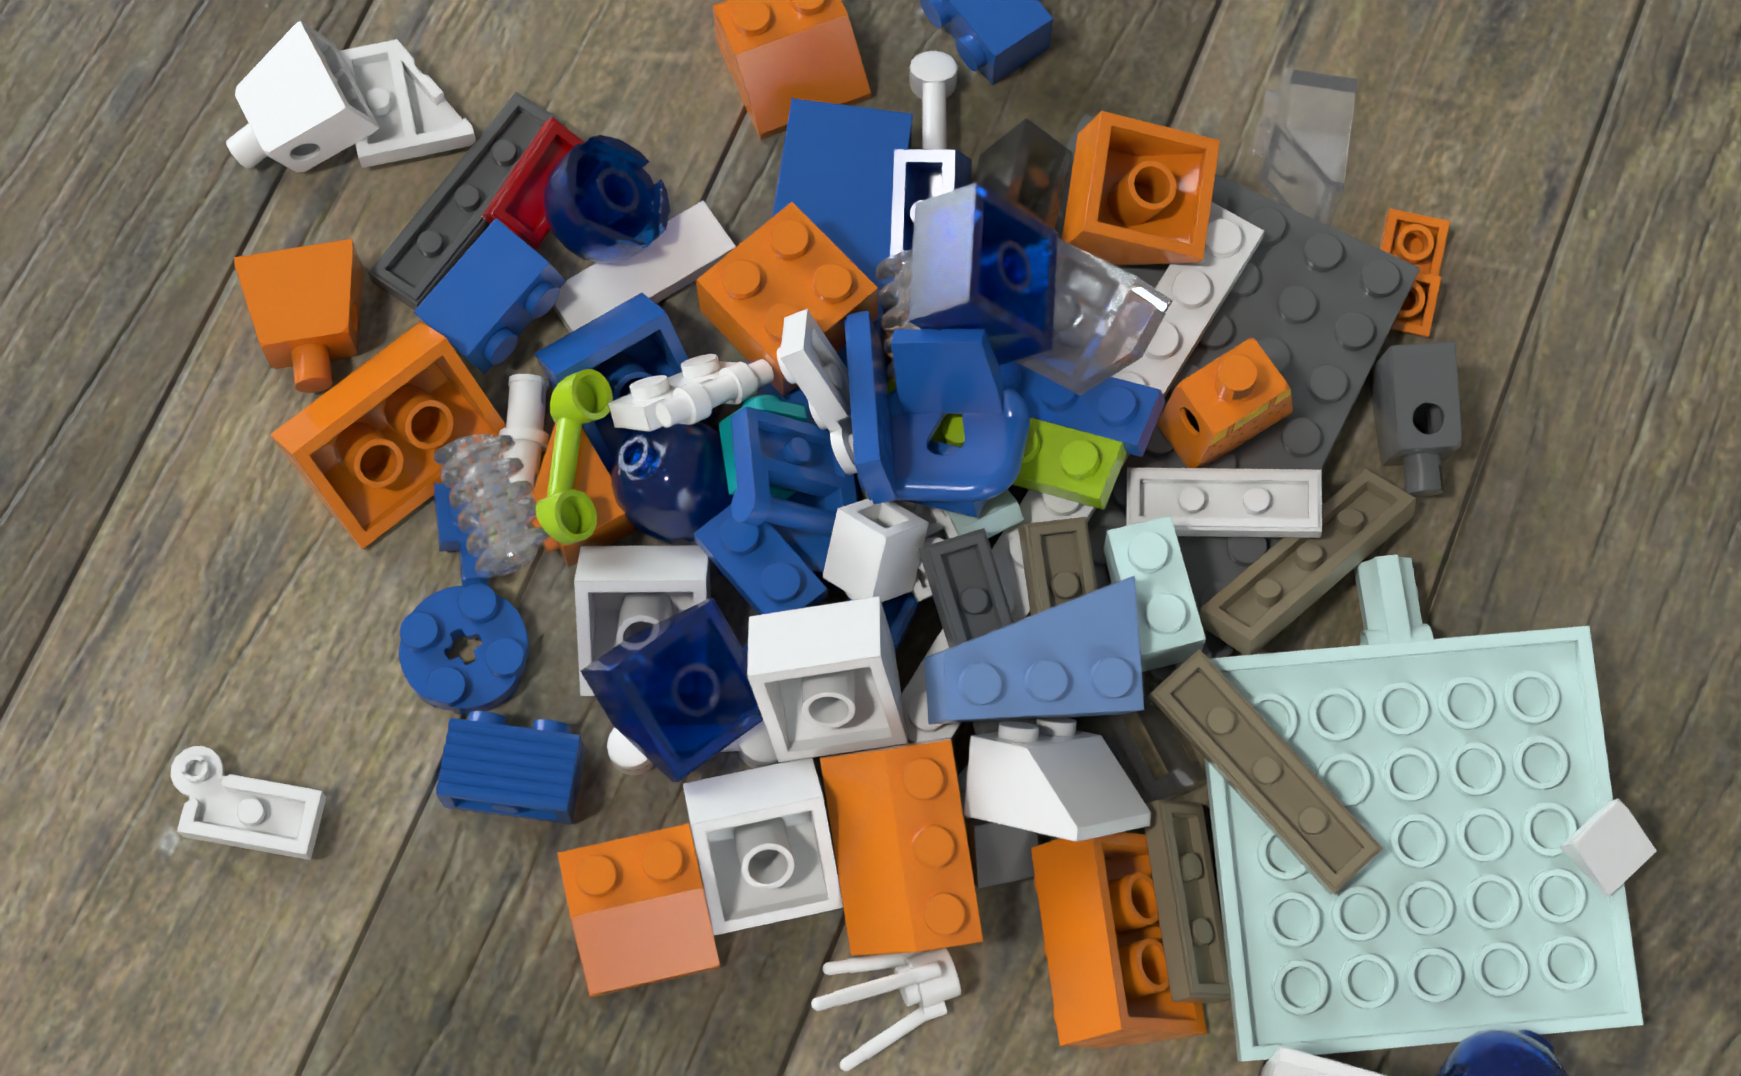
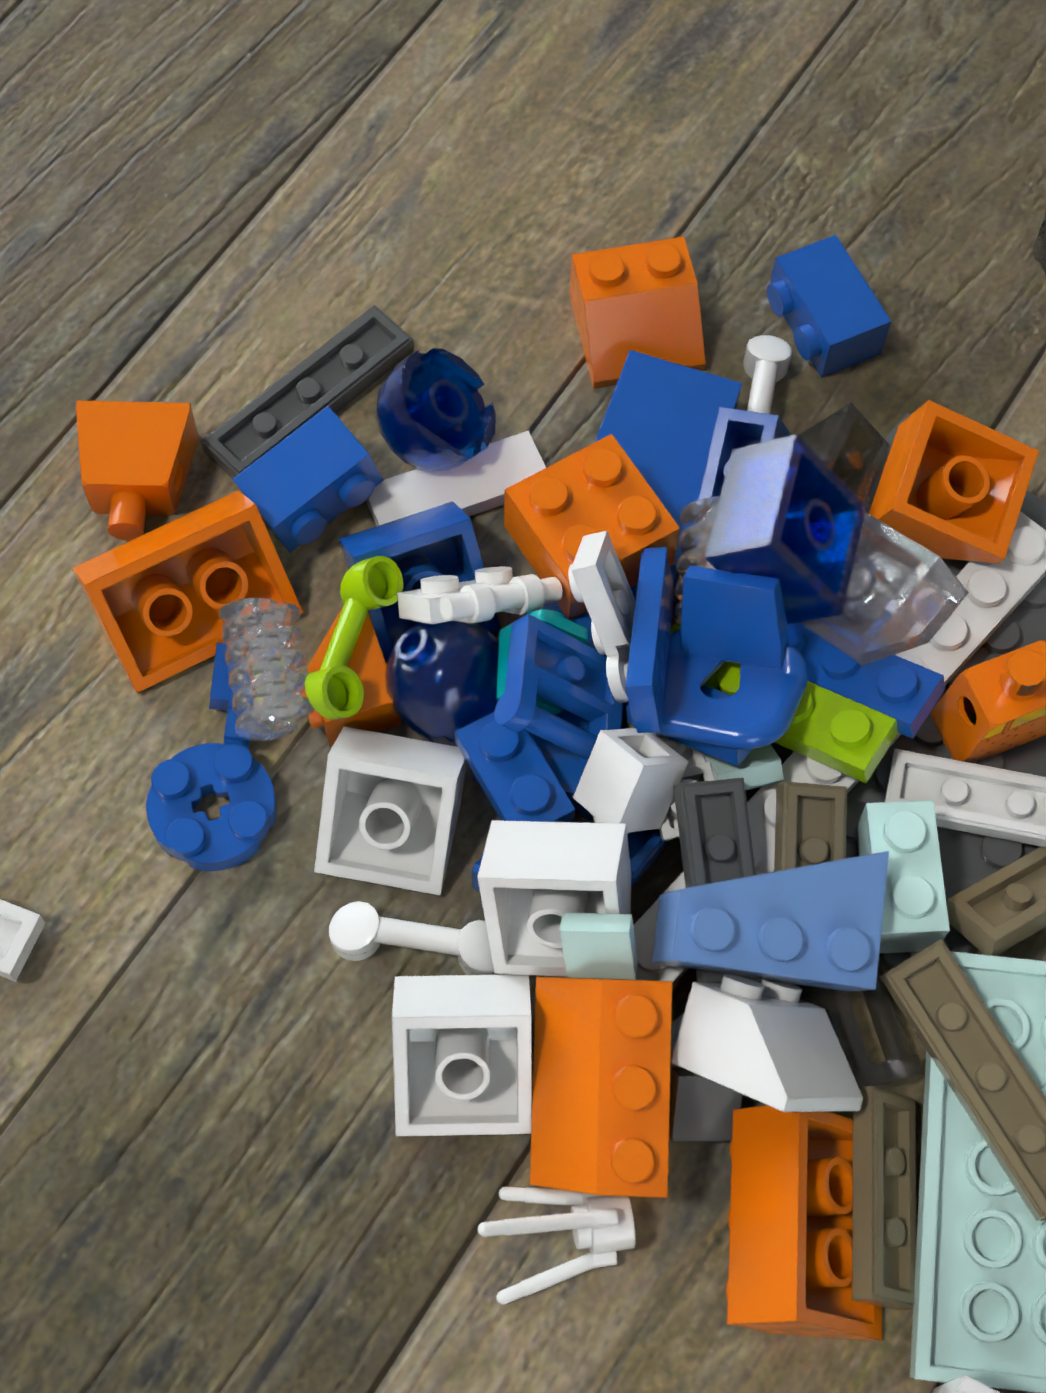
camera: 10 degrees right, 5 degrees down
white torso [226,21,379,172] -> none
white wing [339,39,476,168] -> none
blue brick [436,711,585,825] -> none
red tile [481,117,600,251] -> none
white pin [498,374,549,506] -> none
orange slope [557,823,721,998] -> none
clear blue slope [580,598,763,782] -> none
none -> light aqua tile [559,913,638,980]

